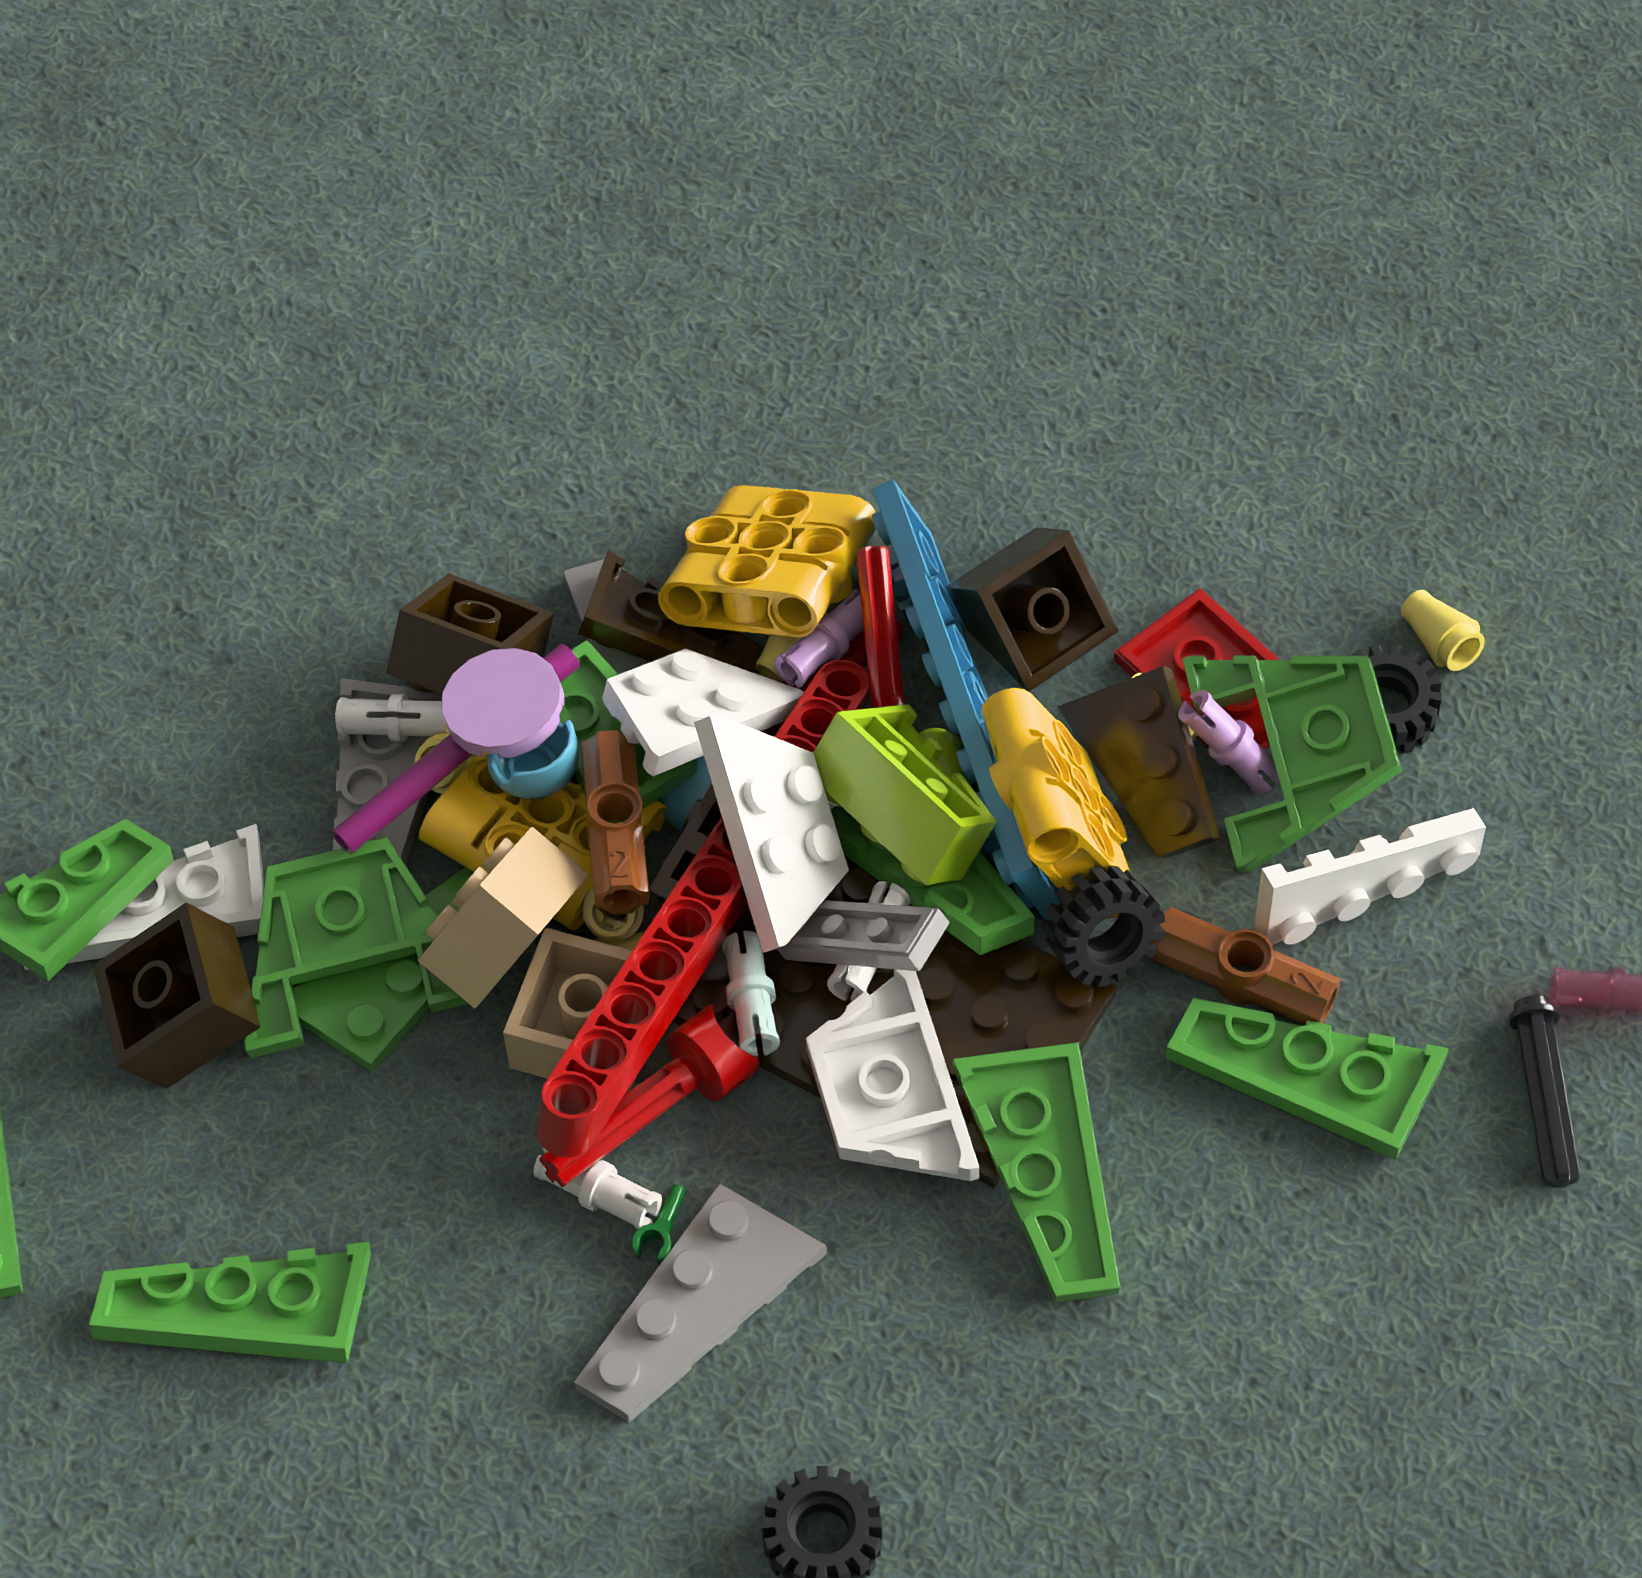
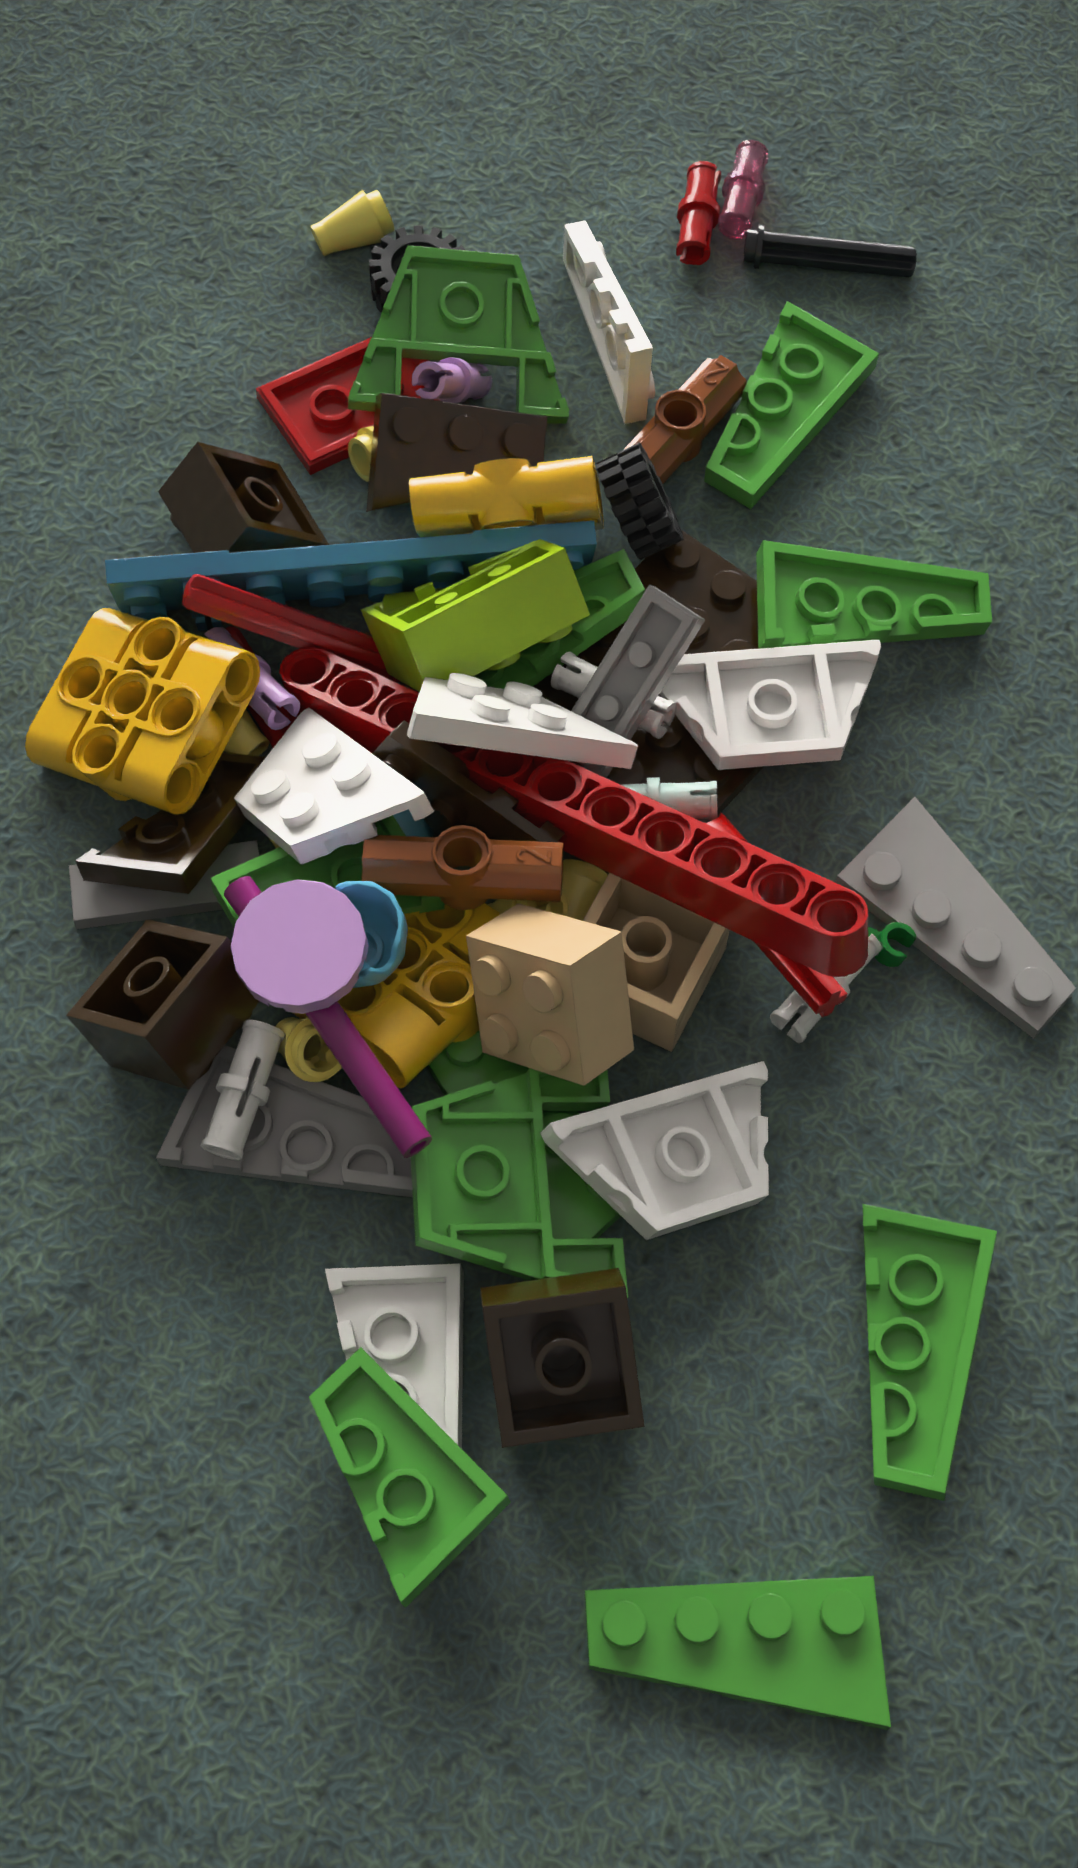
camera: 85 degrees left, 5 degrees up
none -> white wing [541,1061,769,1240]
none -> red pin [676,161,721,265]

